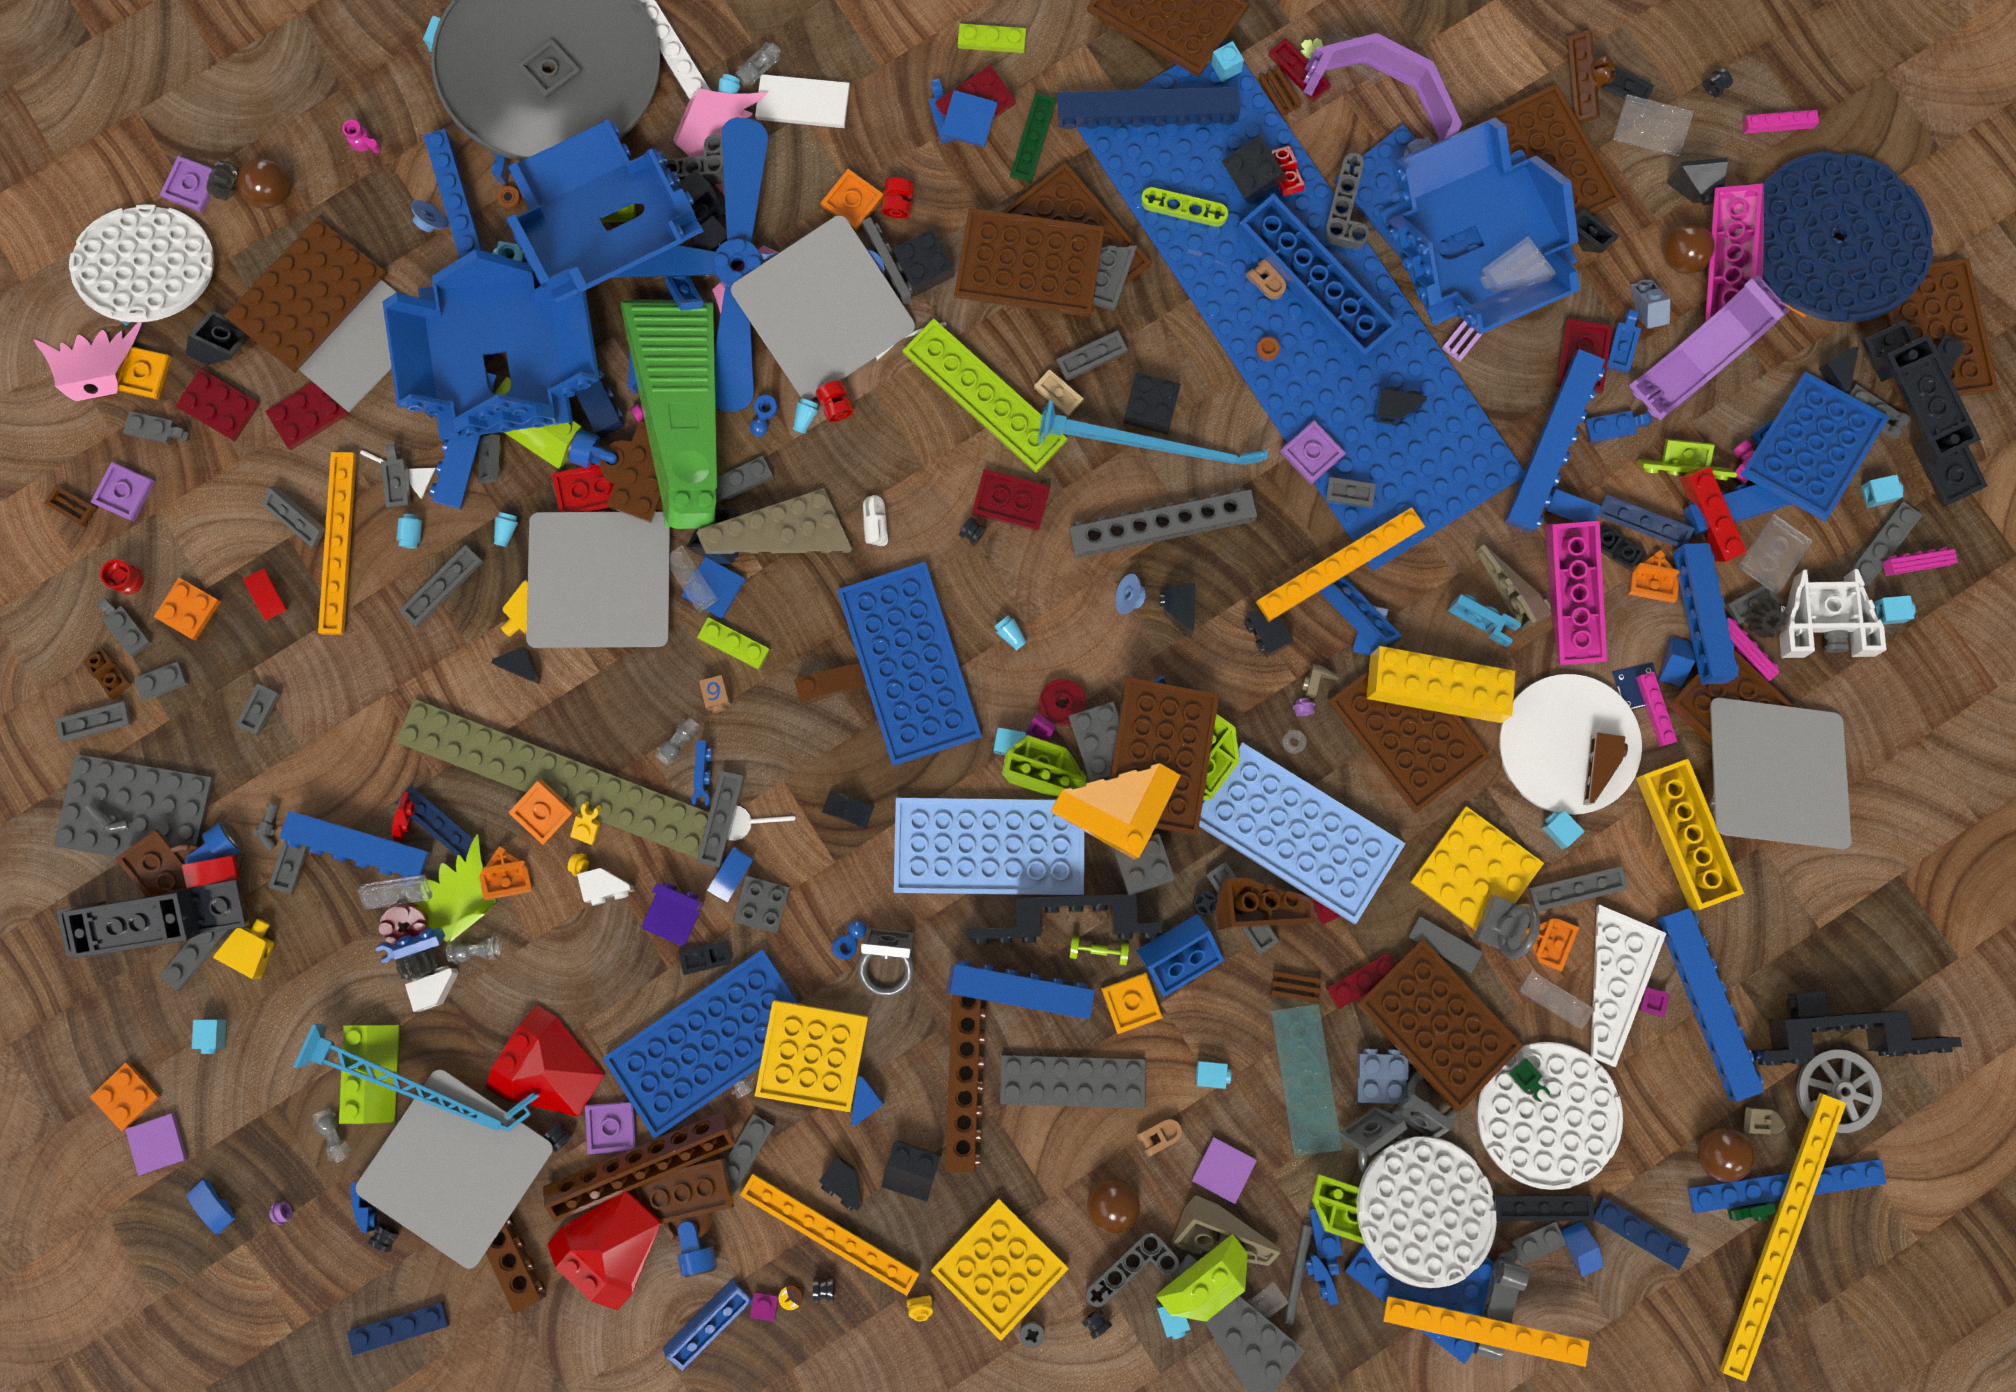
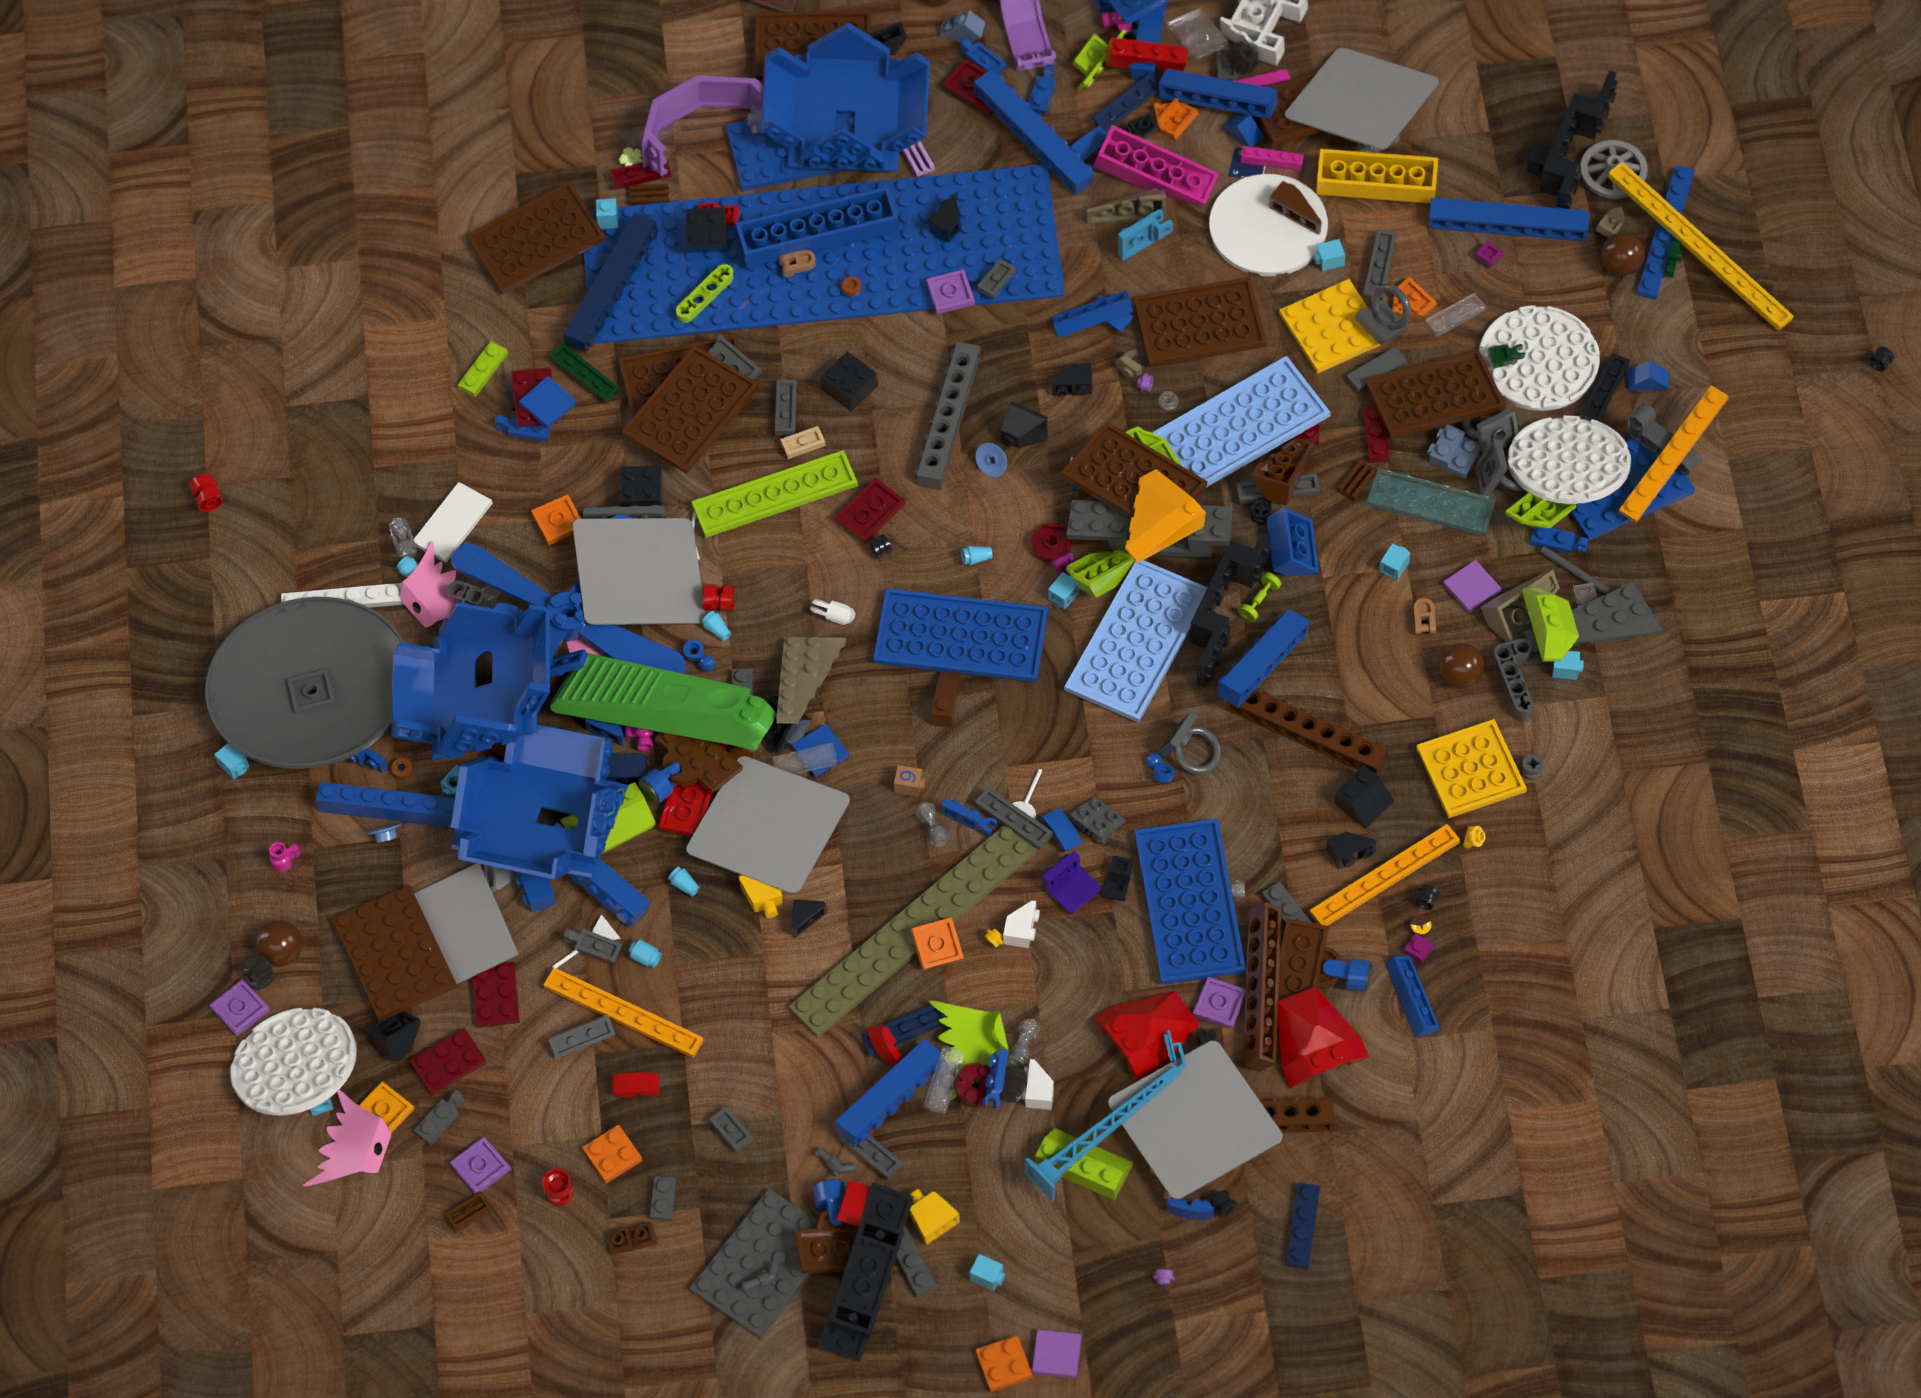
camera: 65 degrees left, 20 degrees down
dark grey plate [55,701,132,742] -> none
dark grey plate [96,597,152,657] -> none
slope [186,1179,236,1235] -> none
clear piece [312,1108,352,1164] -> none
dark grey plate [399,545,483,628] -> none
dark grey plate [478,434,501,484] -> none
orange slope [479,846,532,901] -> none
yellow plate [570,801,601,845] -> none
lime plate [697,617,770,670] -> none
yellow plate [755,1000,868,1112] -> none
black slope [822,791,874,829] -> none
blue slope [851,1075,884,1126] -> none
red wheel [881,177,914,219] -> none
dark grey plate [1000,1055,1145,1108] -> none
dark azure piece [1037,400,1268,465] -> none
black wheel [1081,1308,1112,1339] -> none
light orange tile [1101,973,1163,1034] -> none
light orange plate [1256,508,1425,622] -> none
blue slope [1305,1253,1339,1305] -> none
dark grey beam [1325,153,1370,250] -> none
yellow brick [1367,646,1515,723] -> none
clear slope [1480,236,1556,293] -> none
dark grey plate [1498,1221,1567,1264] -> none
white wing [1590,905,1666,1067] -> none
dark blue plate [1594,1197,1690,1270] -> none
dark grey wheel [1824,630,1849,653] -> none

